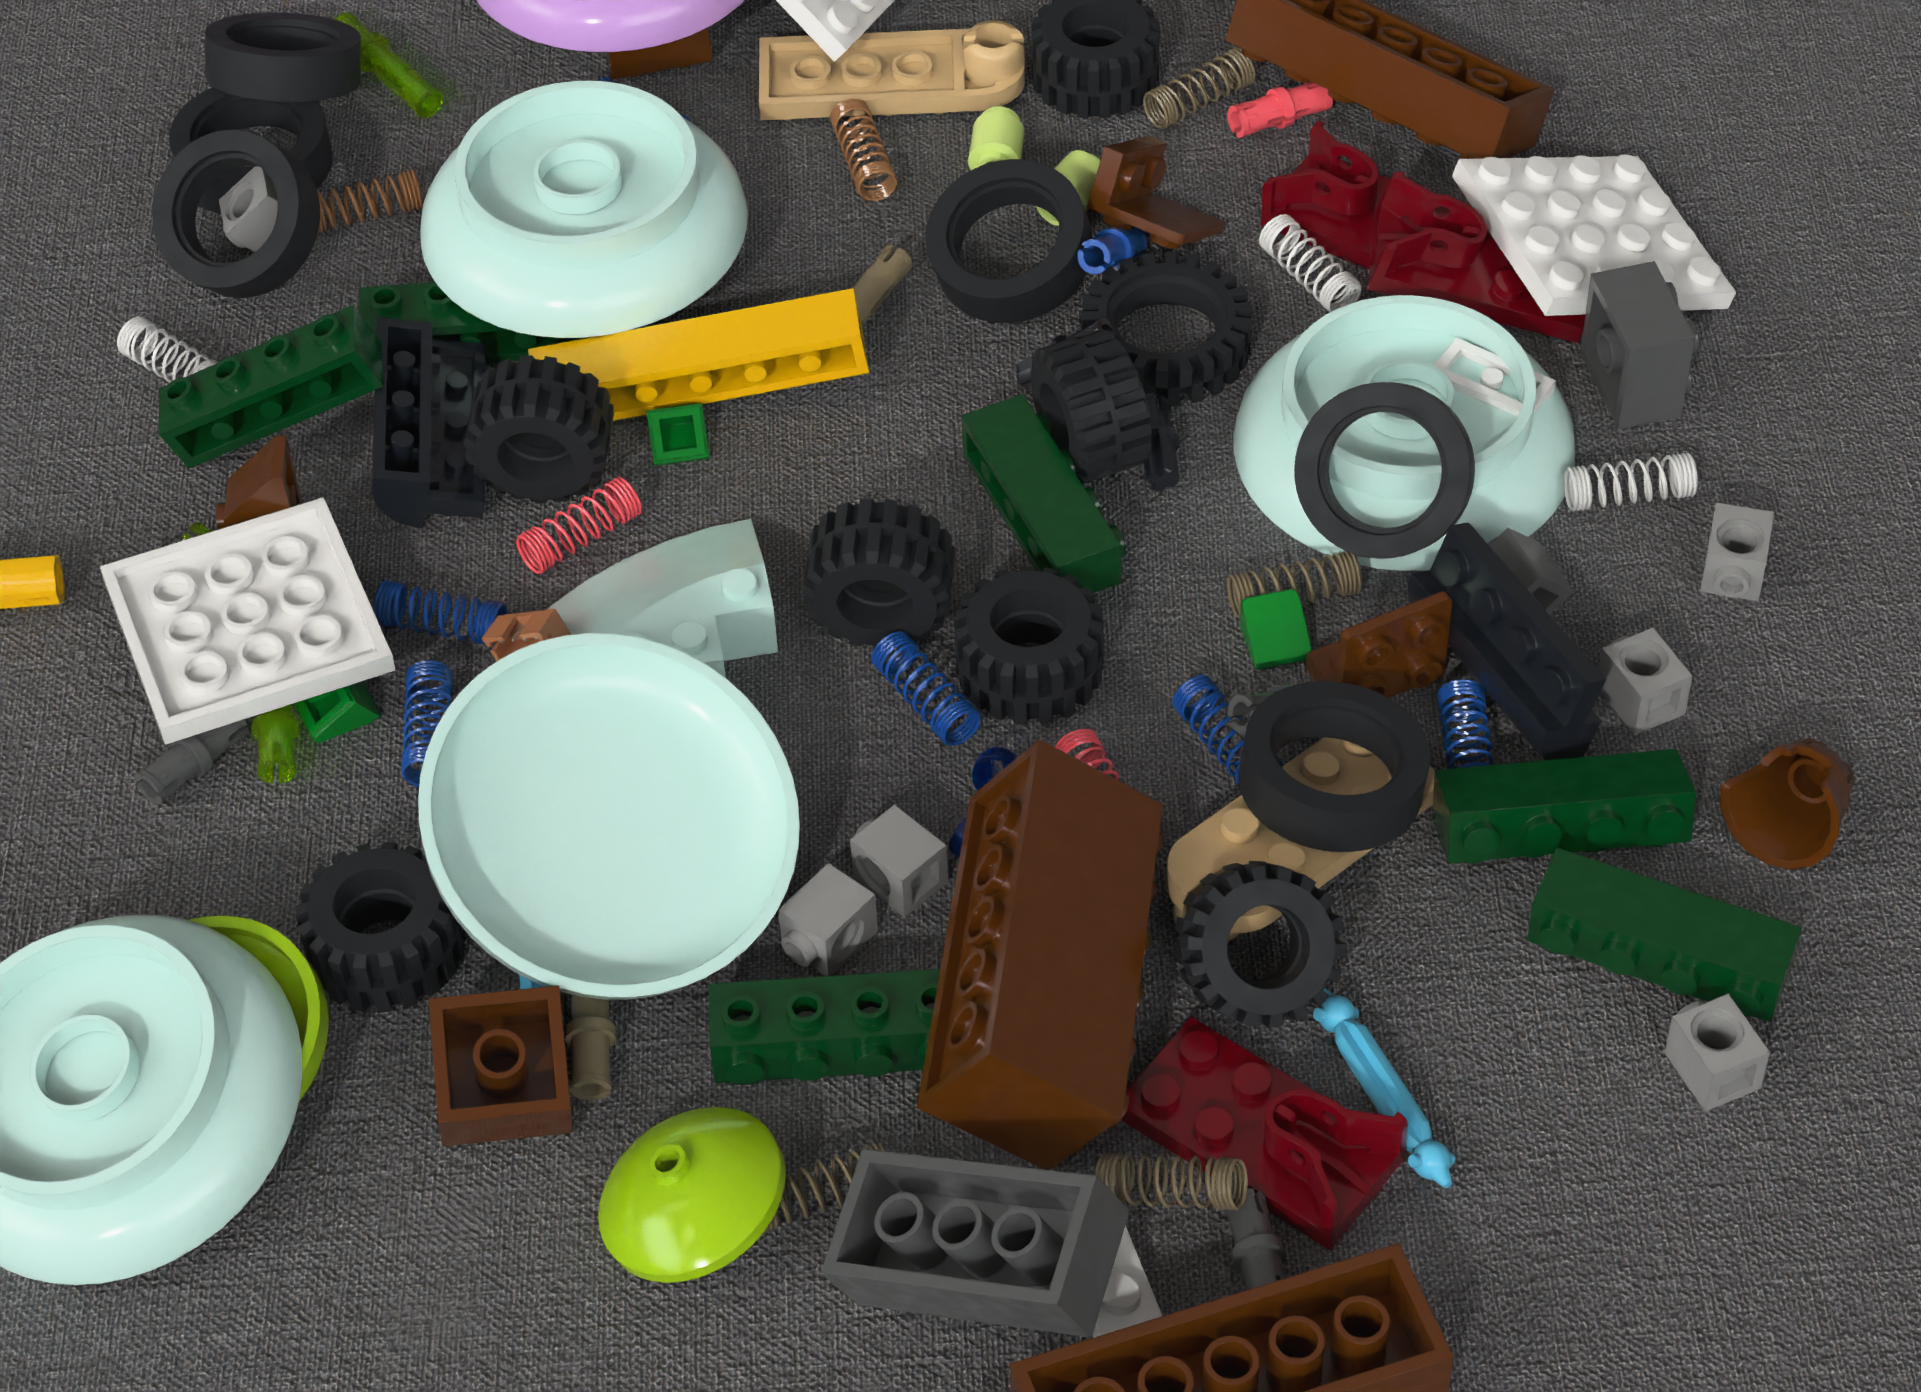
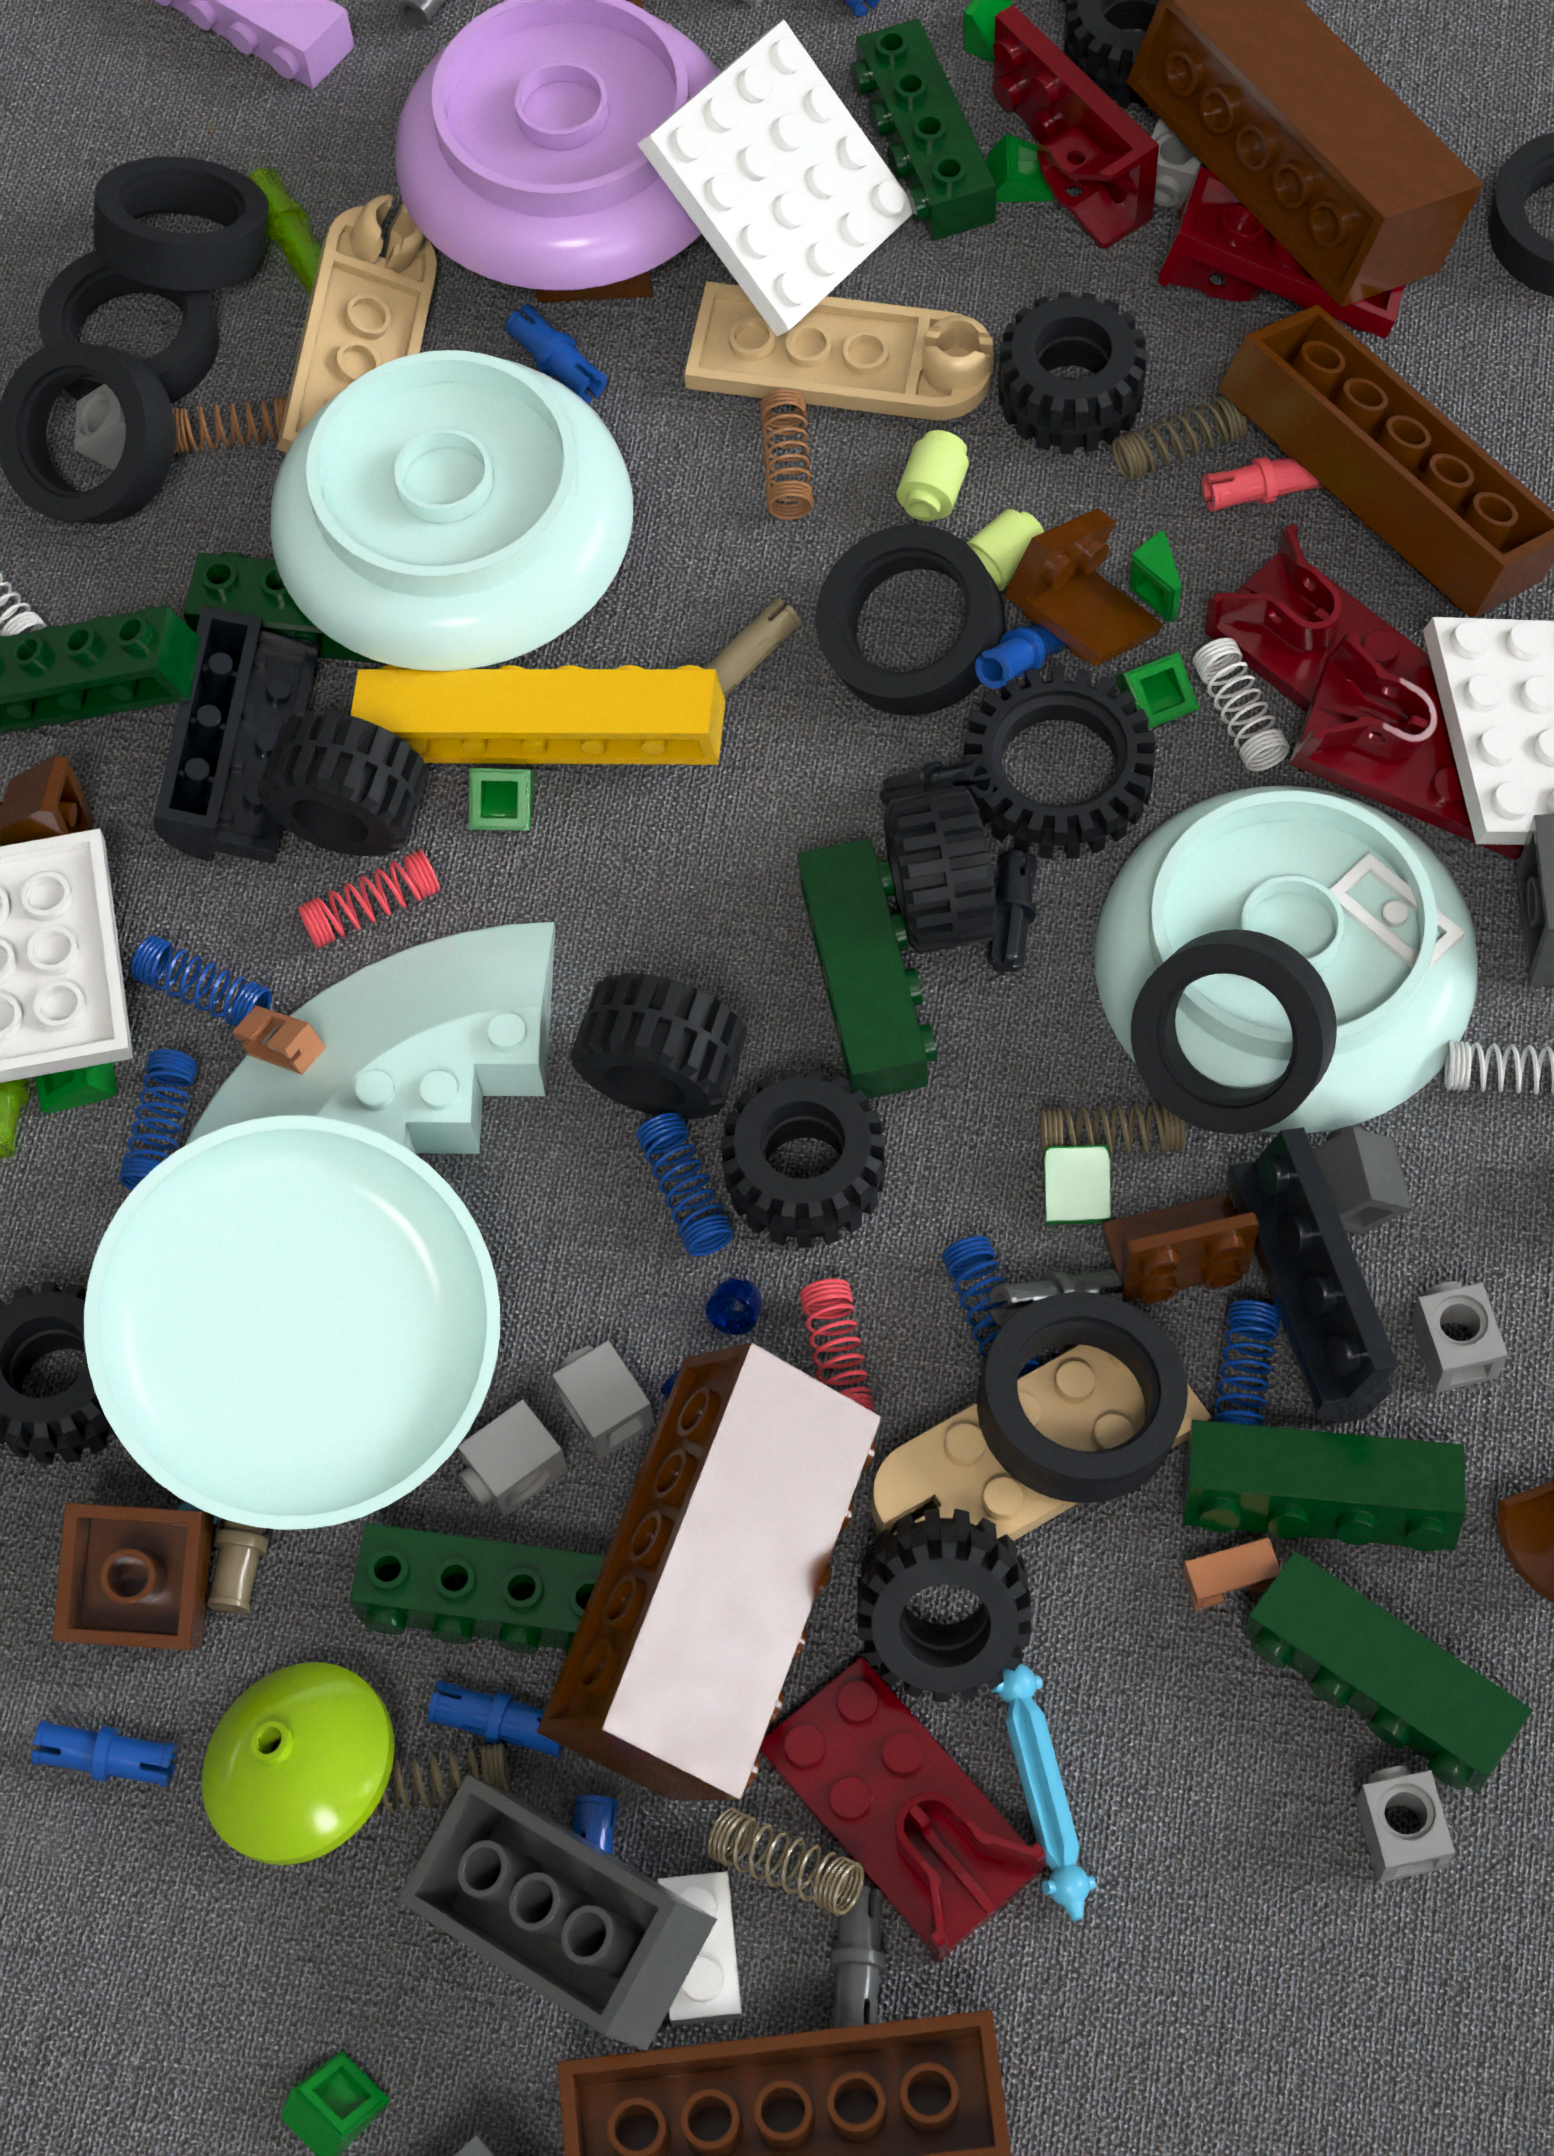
camera: 15 degrees right, 15 degrees up
none -> blue pin [31,1720,178,1788]
none -> tan plate [276,194,437,453]
none -> blue pin [427,1680,564,1758]
none -> green slope [1114,652,1200,729]
none -> green slope [1129,530,1181,623]
none -> nougat piece [1182,1537,1281,1611]

